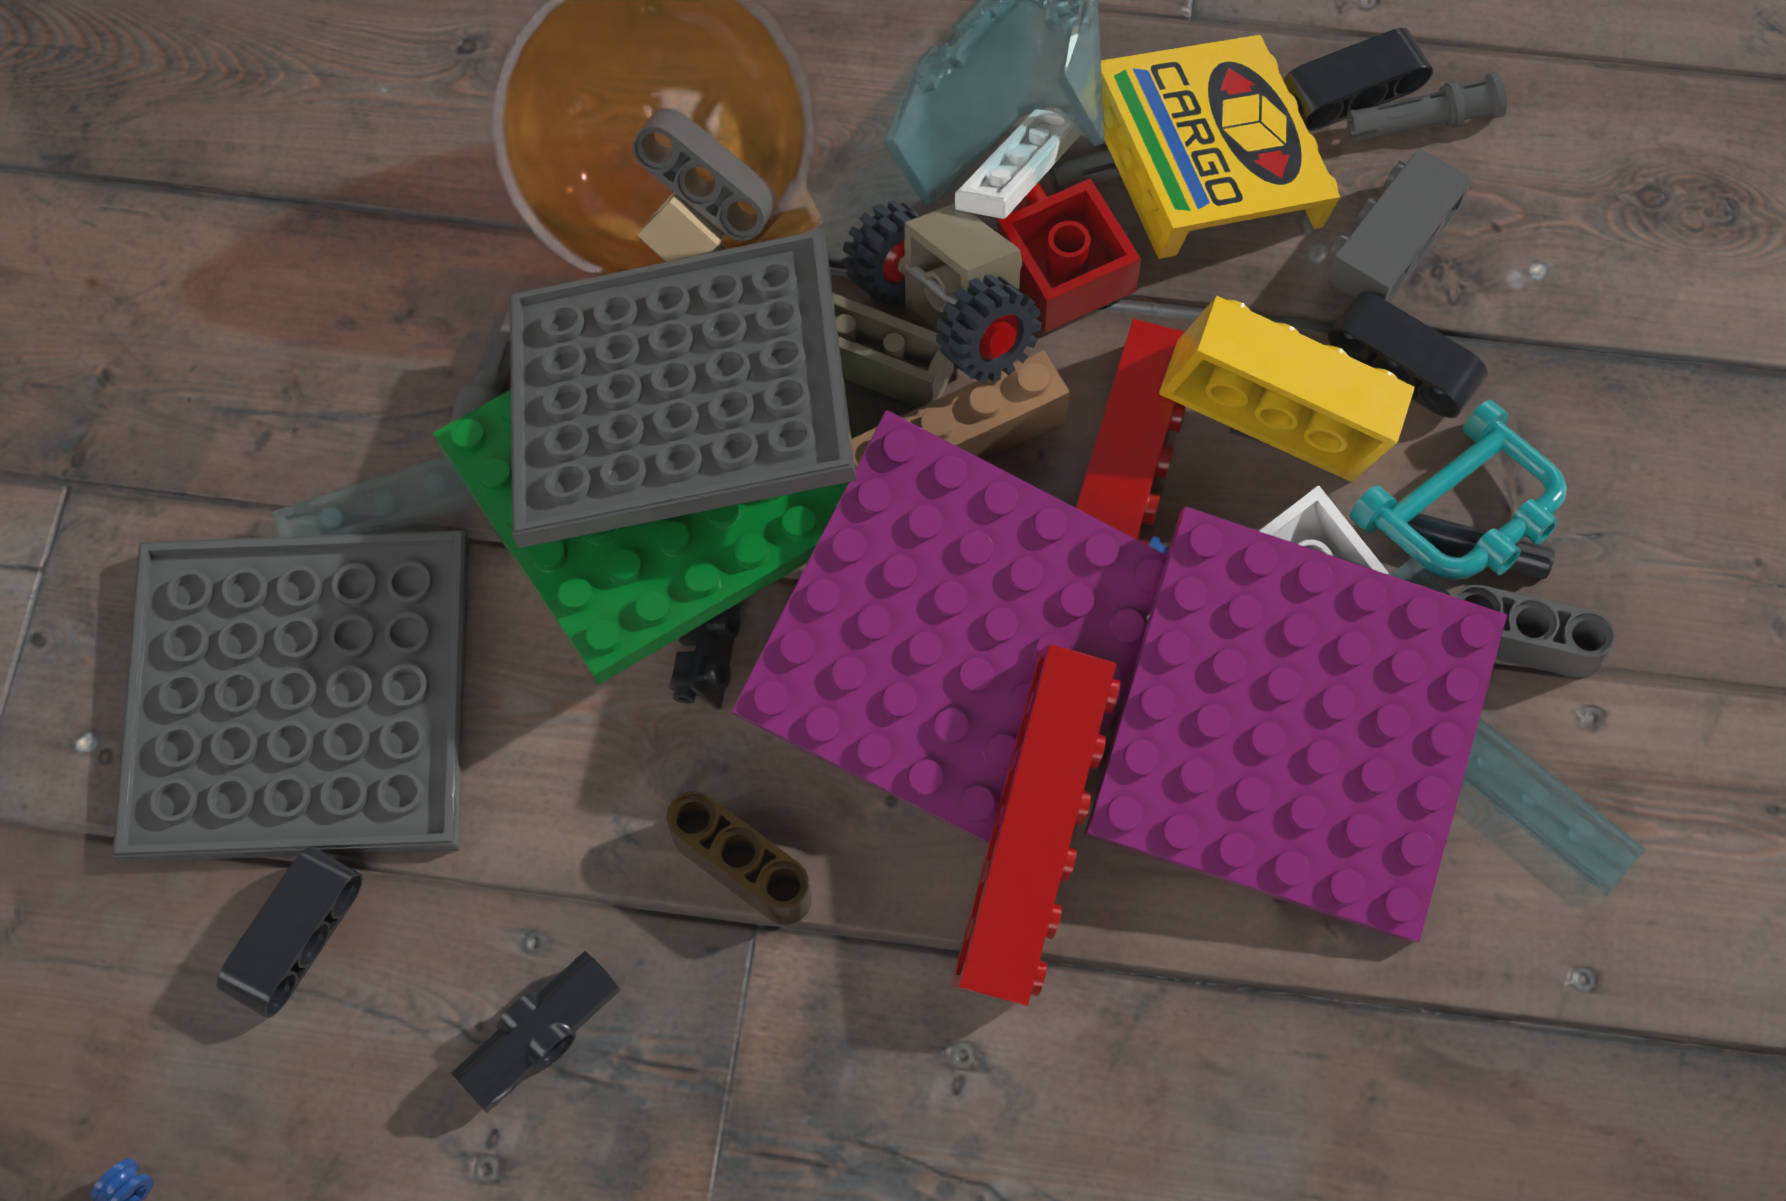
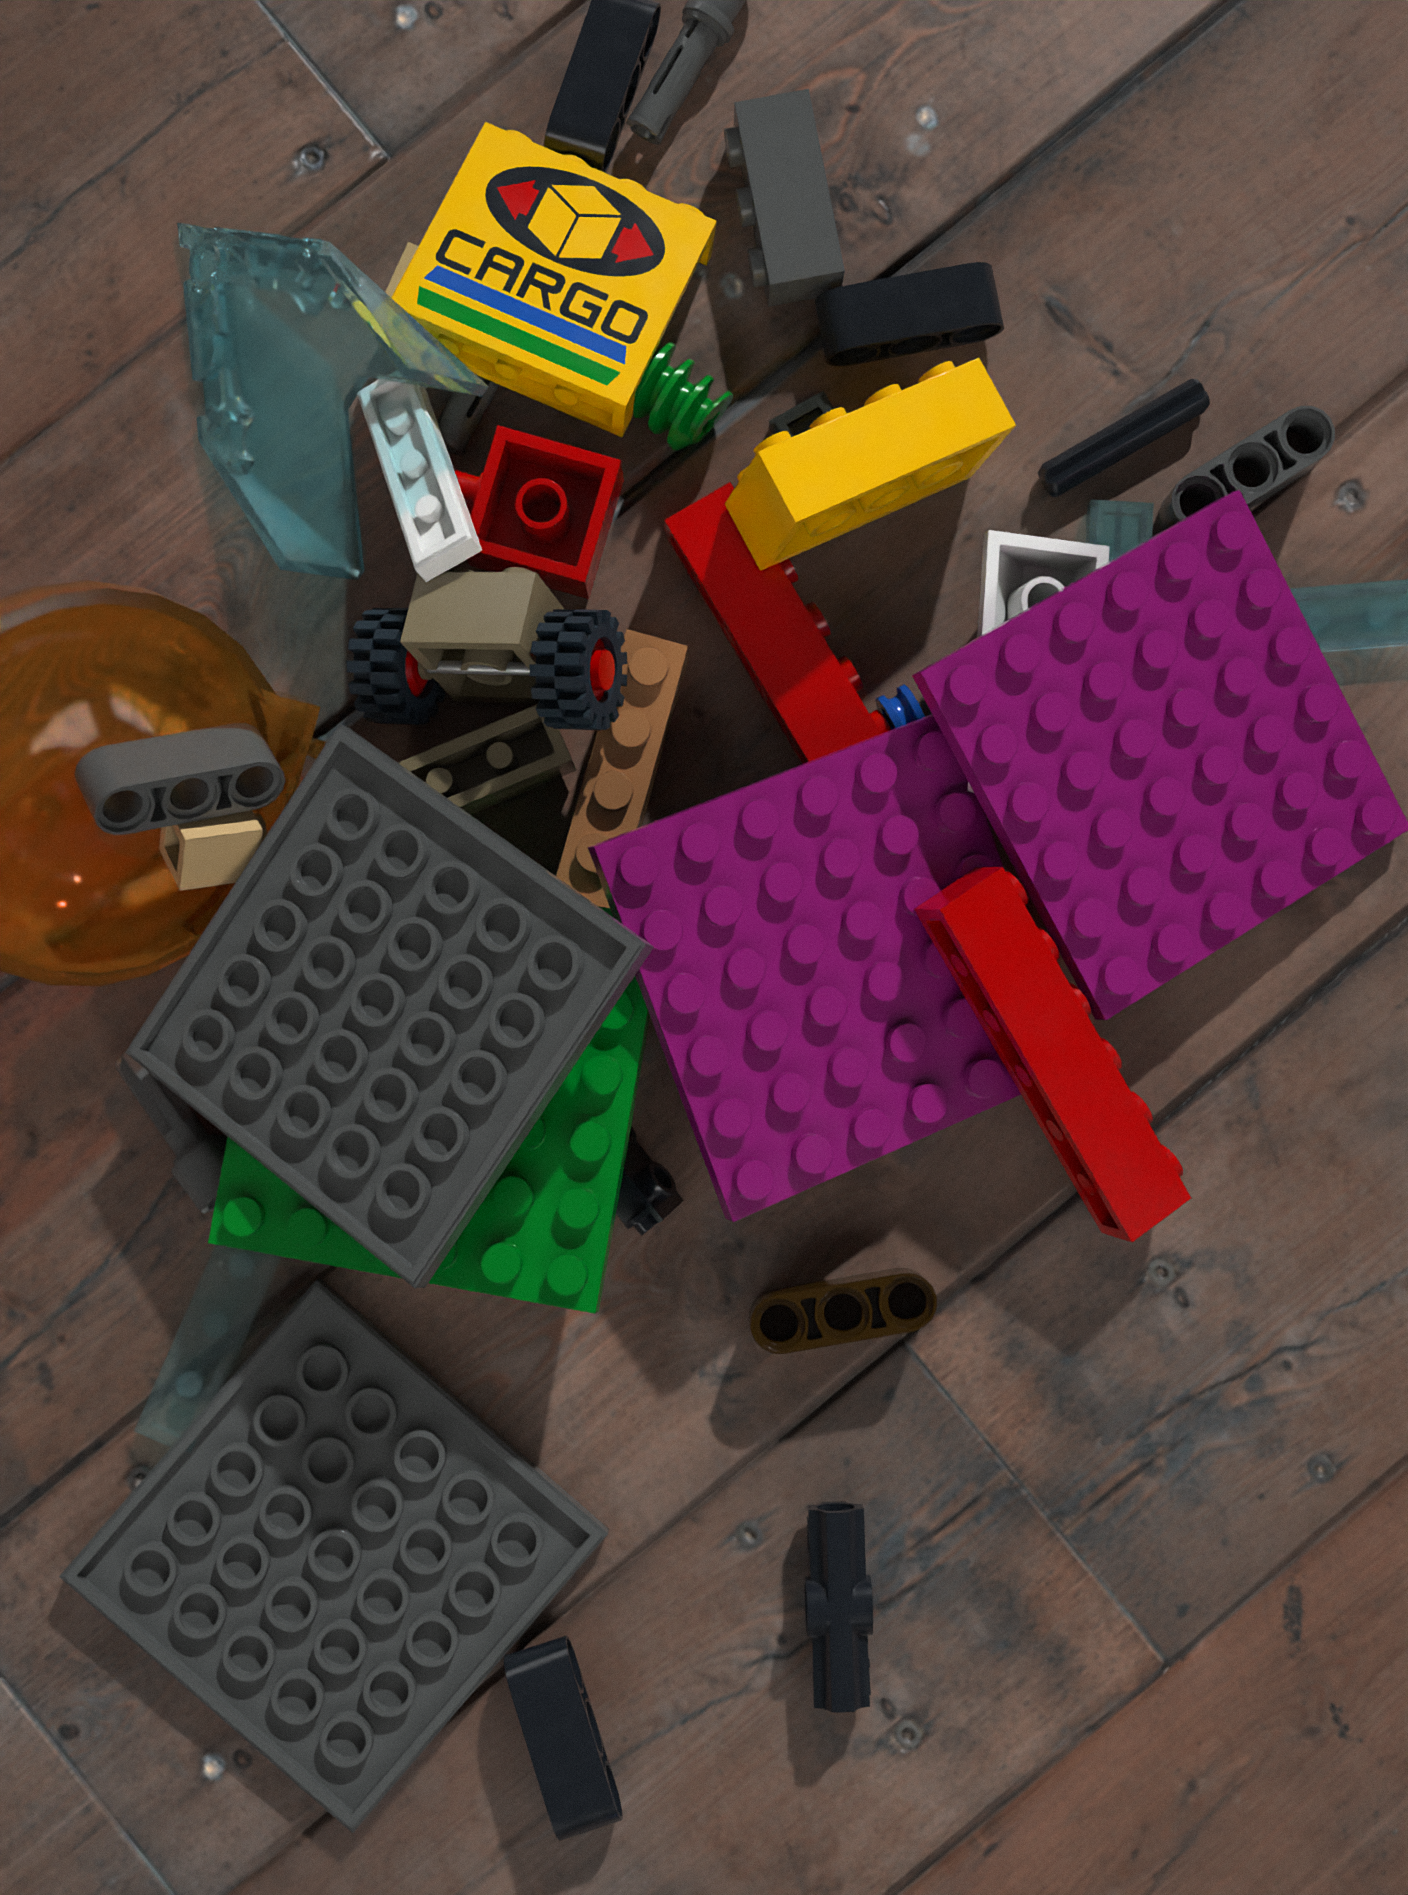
camera: 50 degrees left, 20 degrees up
teal bar [1350,400,1567,580] -> none
none -> green piece [633,342,734,450]

